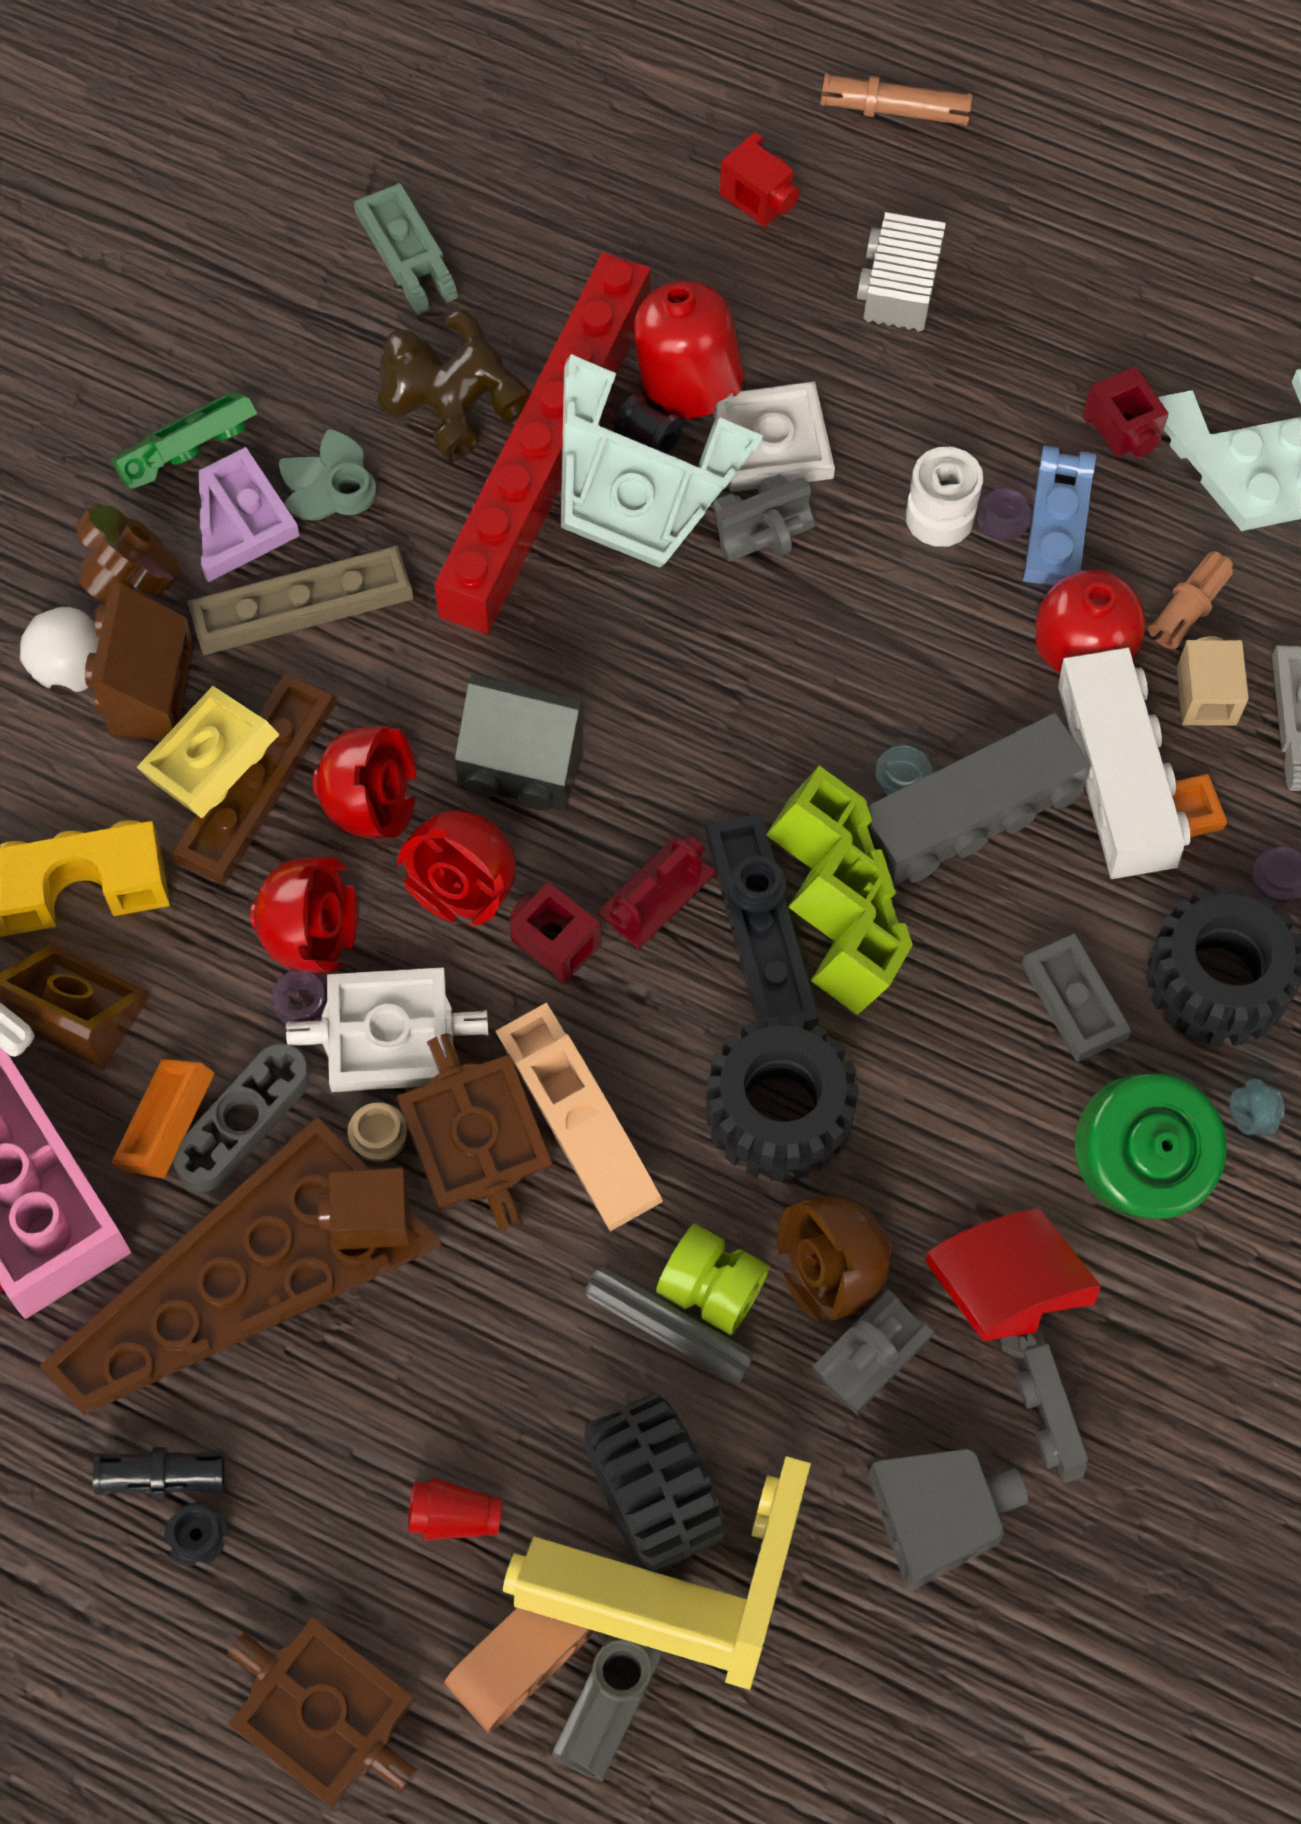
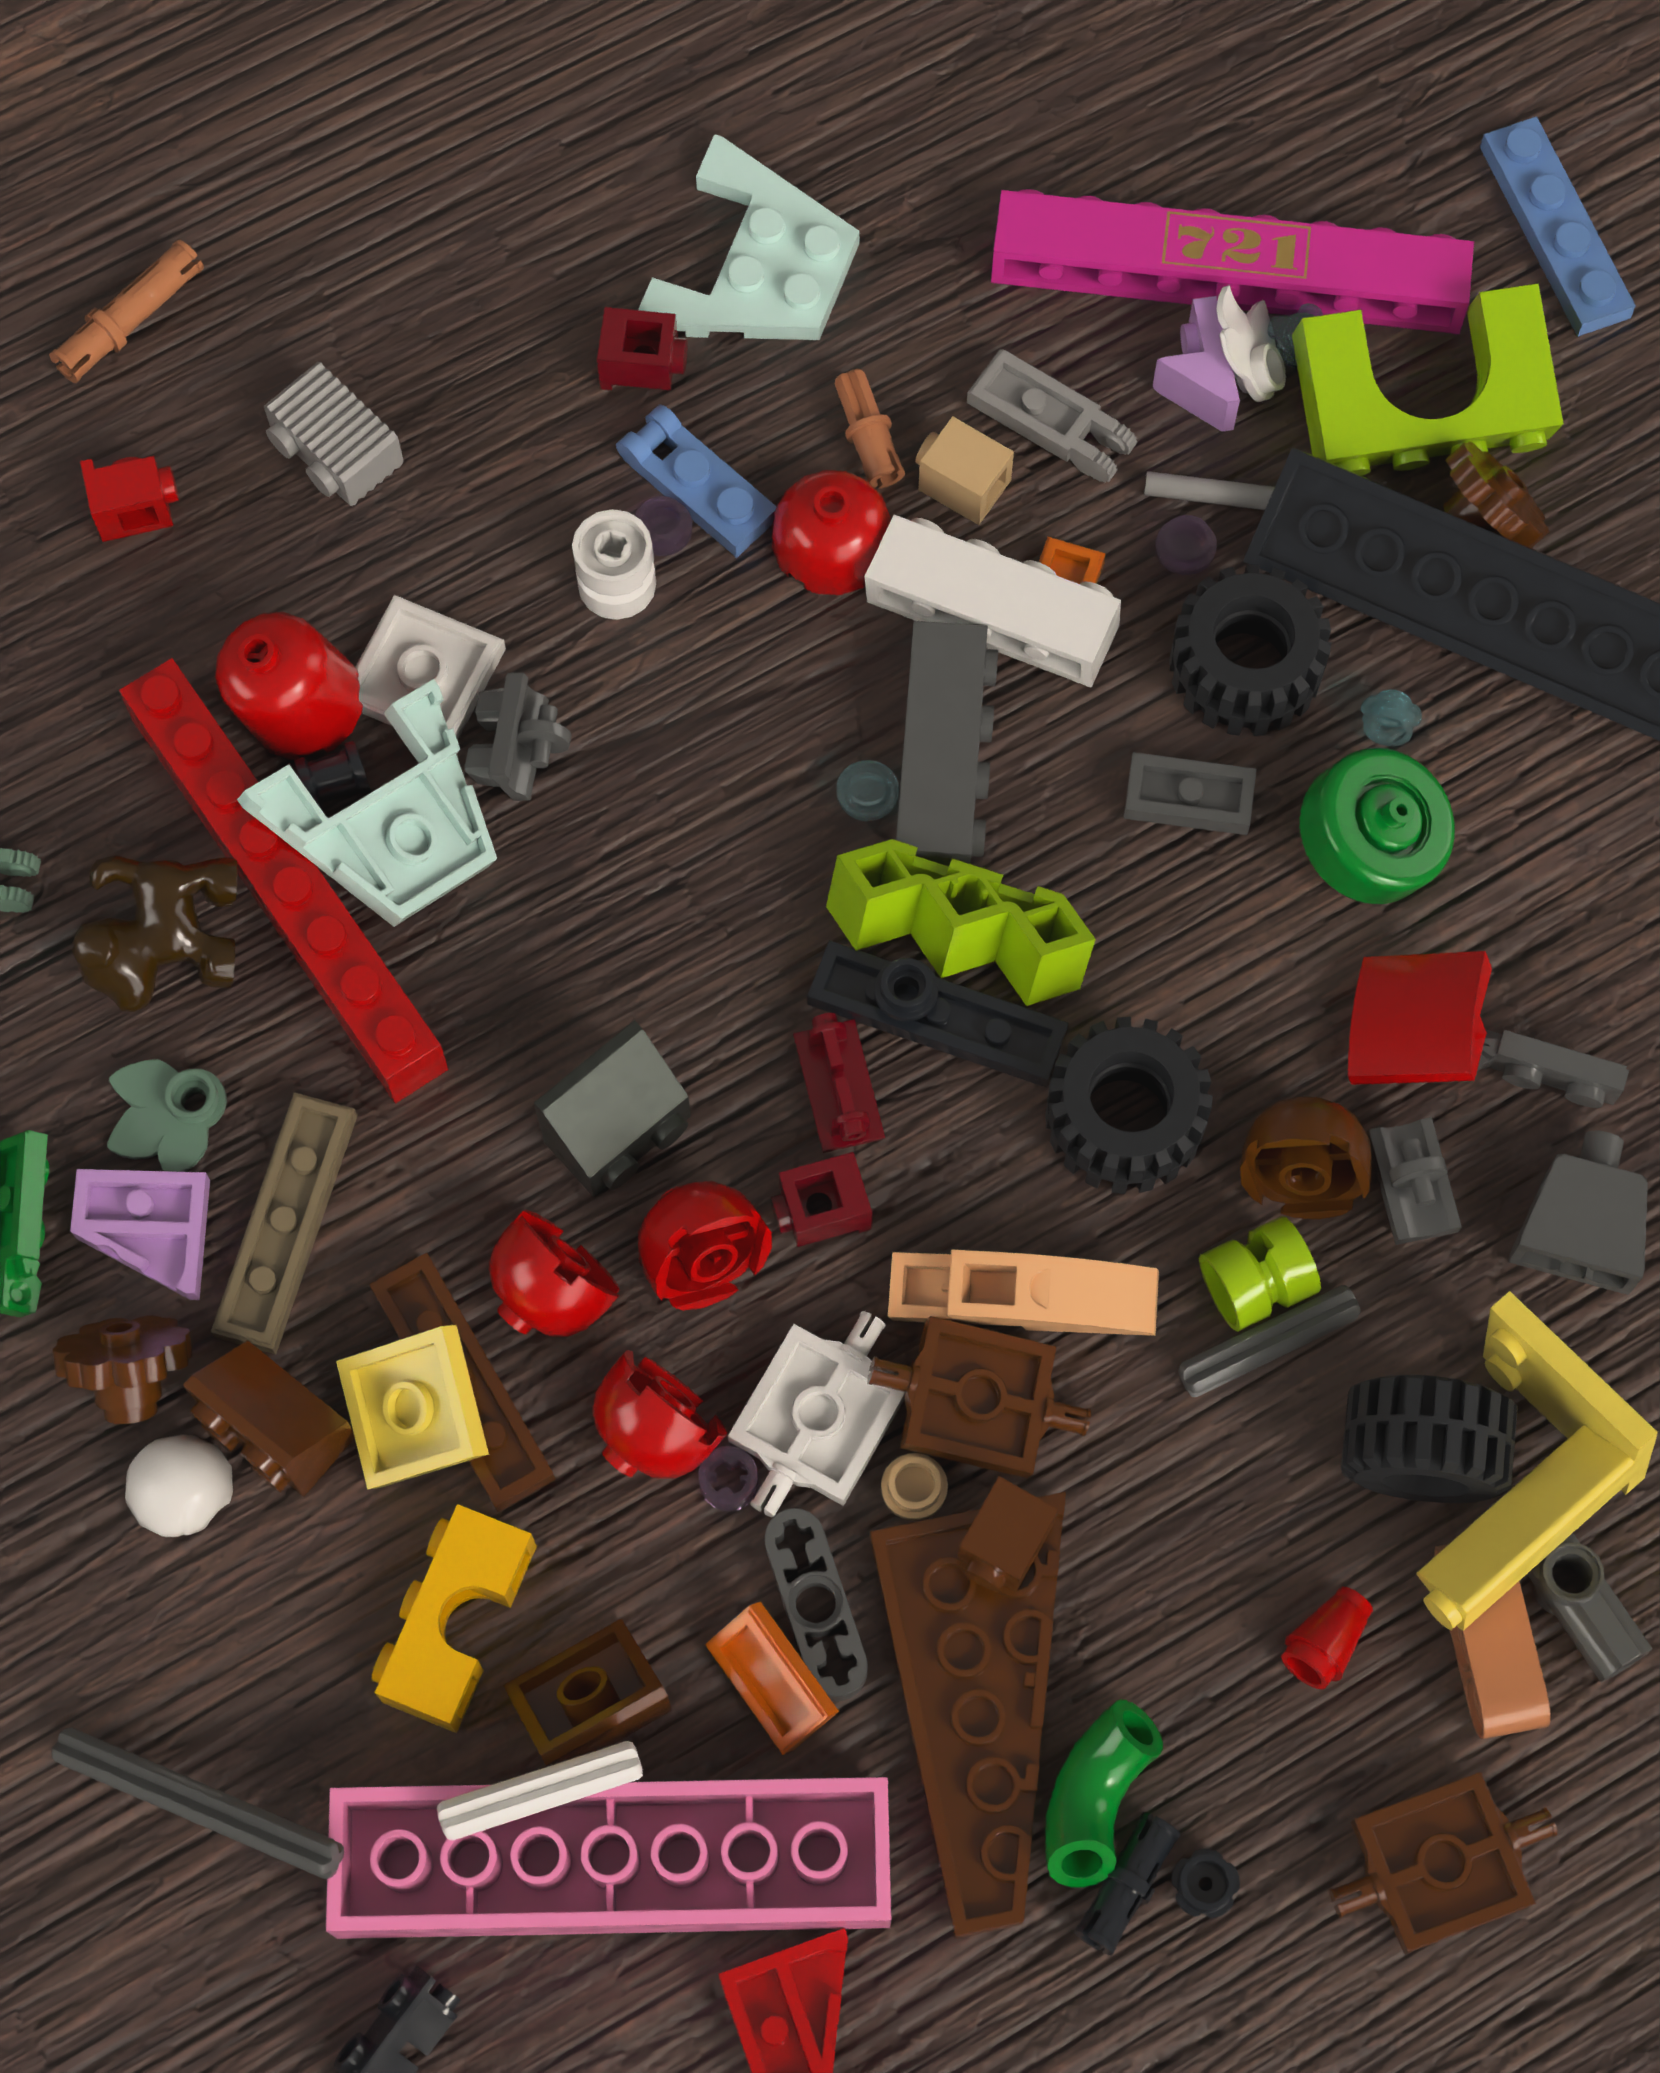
camera: 55 degrees left, 5 degrees up
none -> green cylinder [1045,1699,1163,1888]

